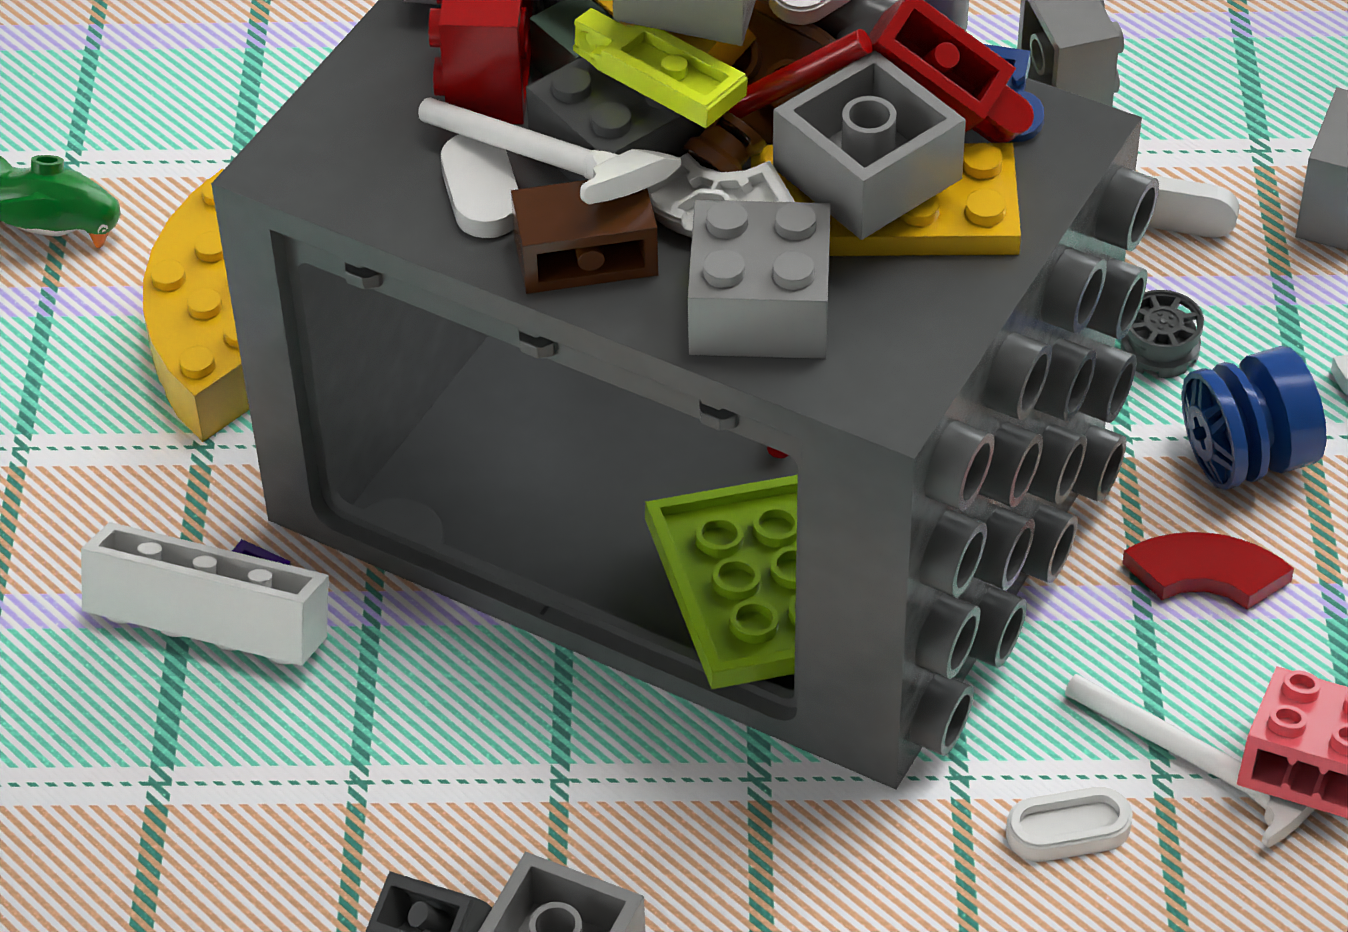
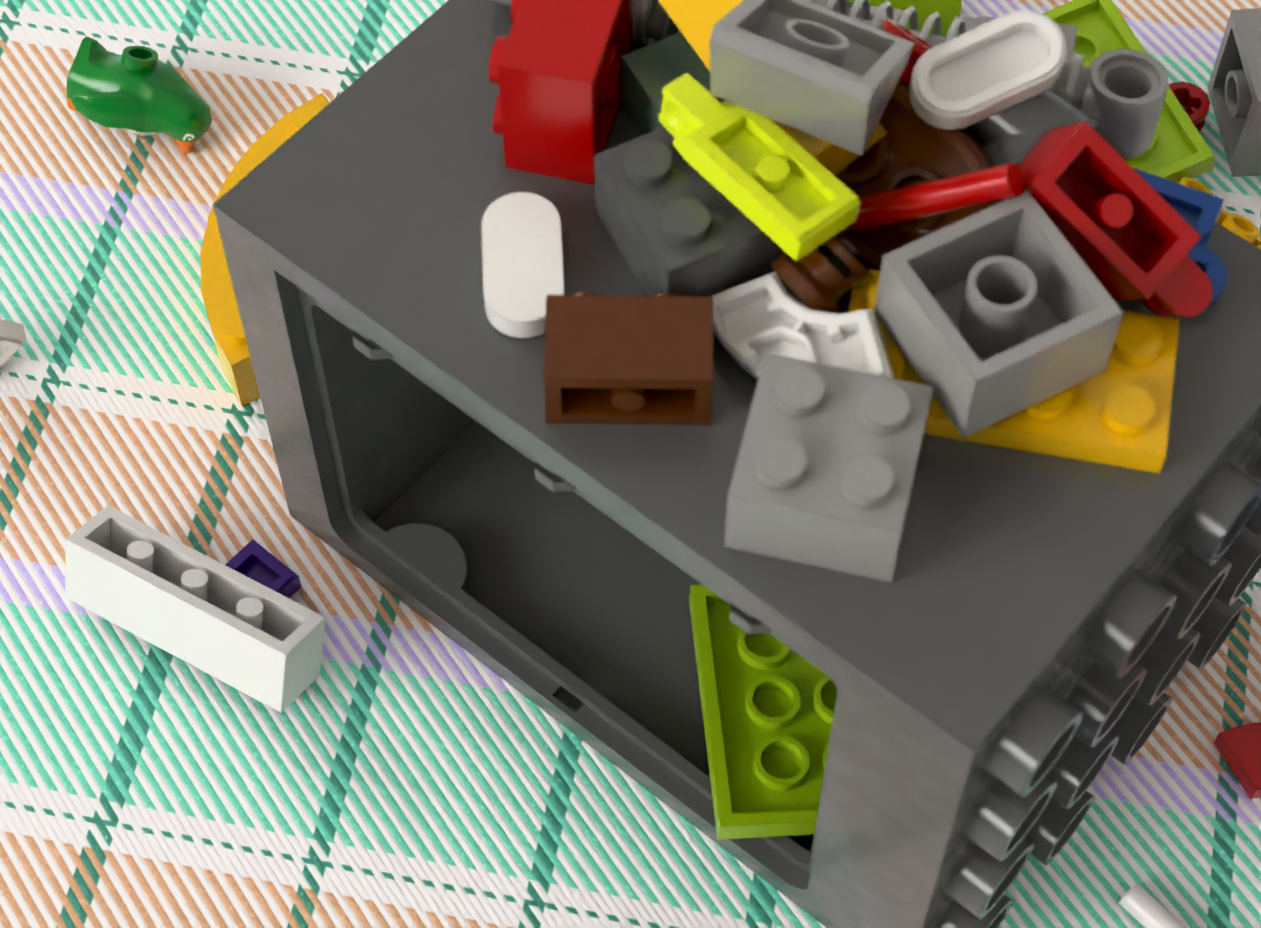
camera: 10 degrees right, 10 degrees up
white piece [418,97,681,204] -> none

